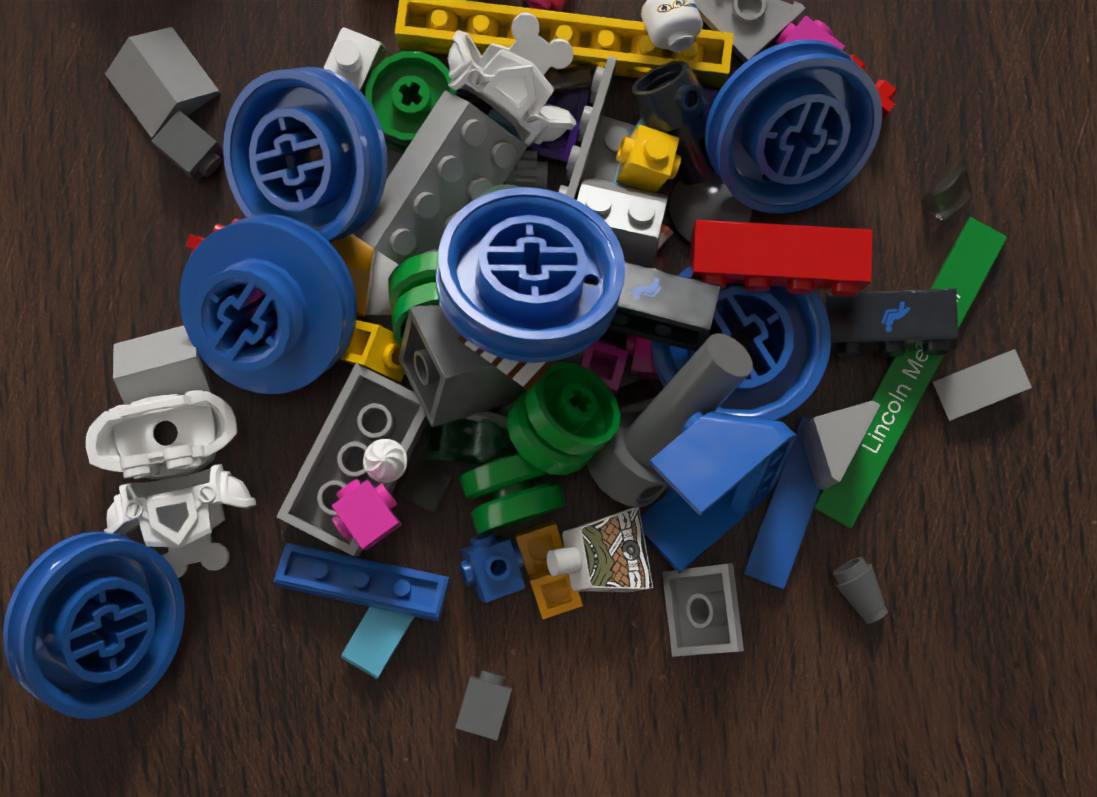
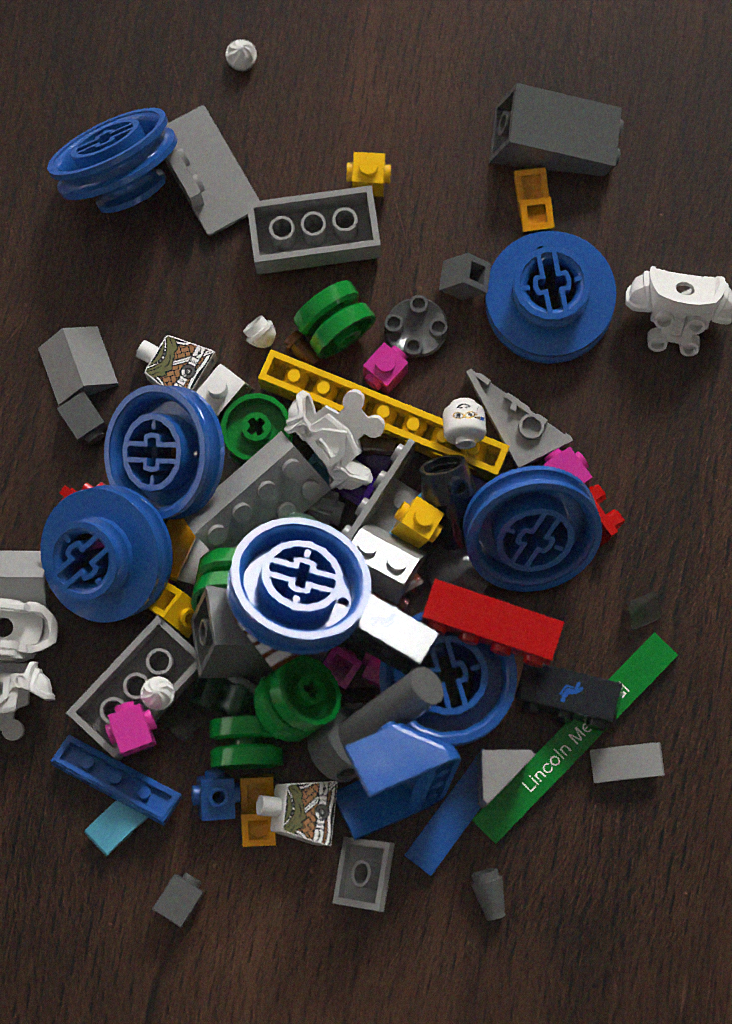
camera: 20 degrees right, 5 degrees down
none -> torso [136,335,218,392]

